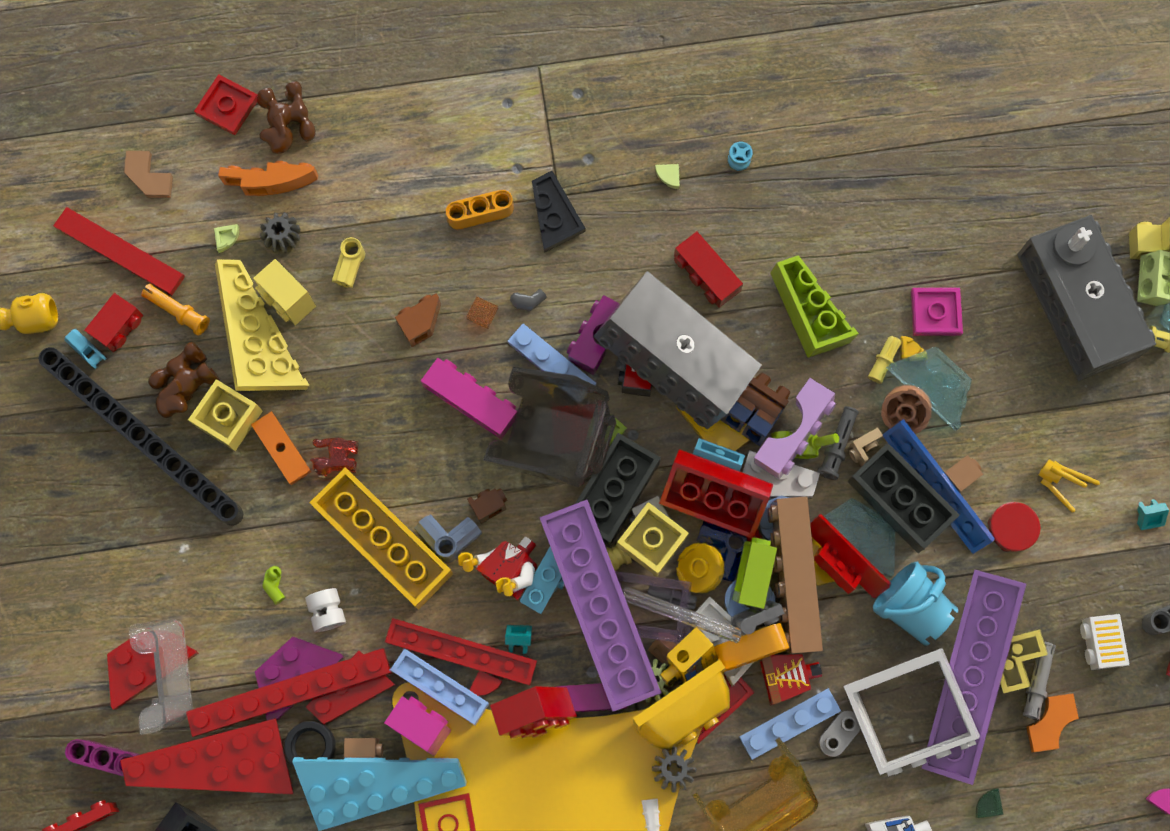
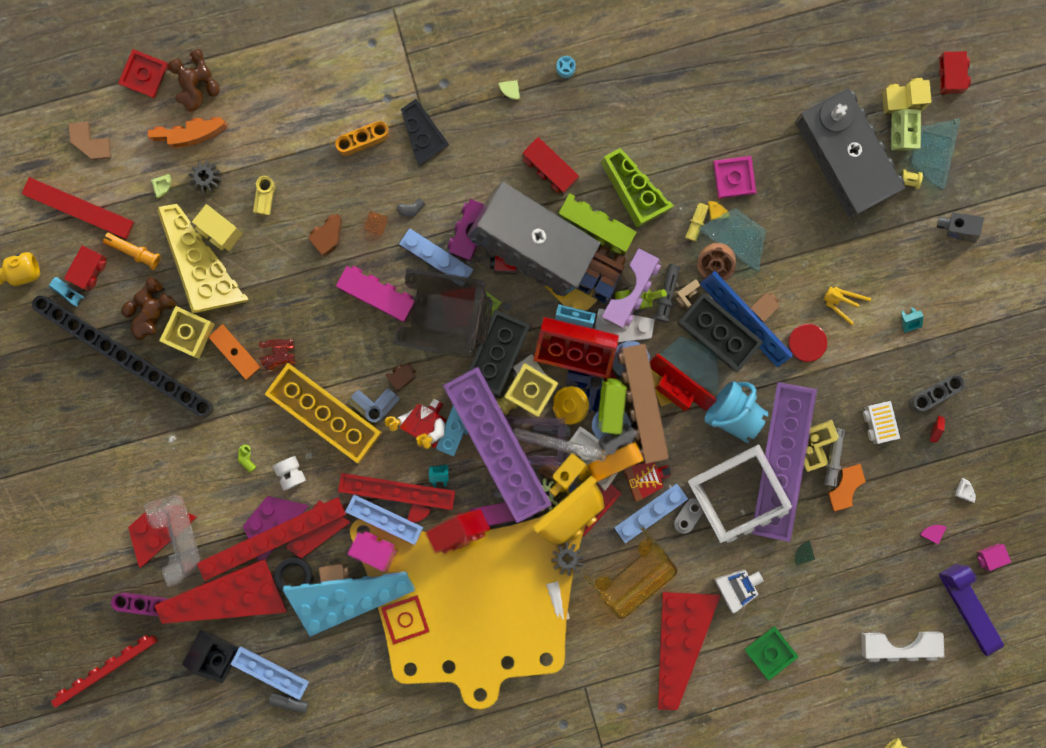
camera: 10 degrees left, 10 degrees up
none -> lime wedge [558,193,636,255]

